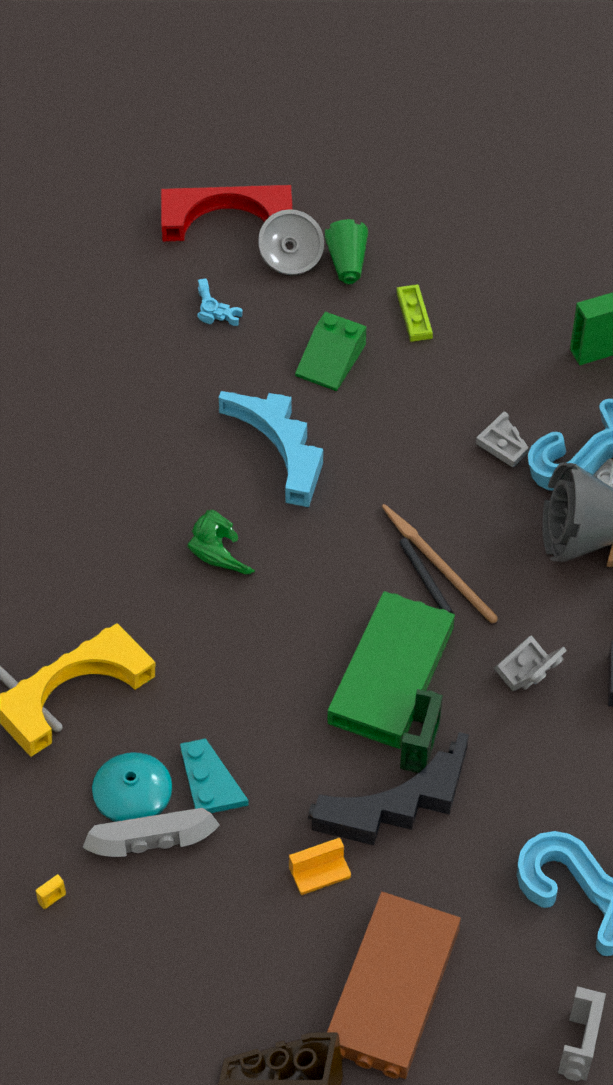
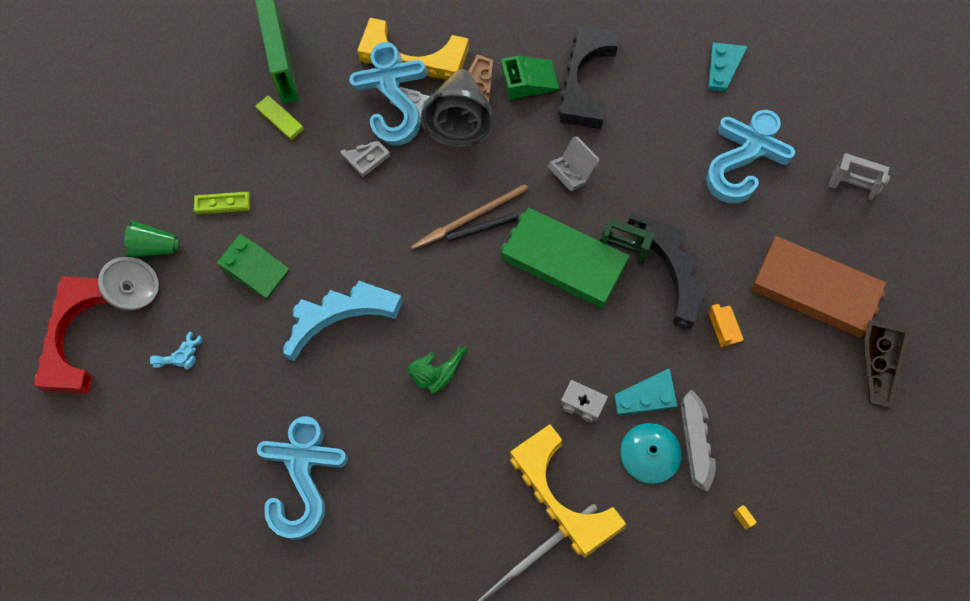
camera: 80 degrees left, 15 degrees up
none -> lime tile [255,96,304,140]
none -> medium azure piece [257,416,348,540]
none -> light grey brick [560,380,608,422]

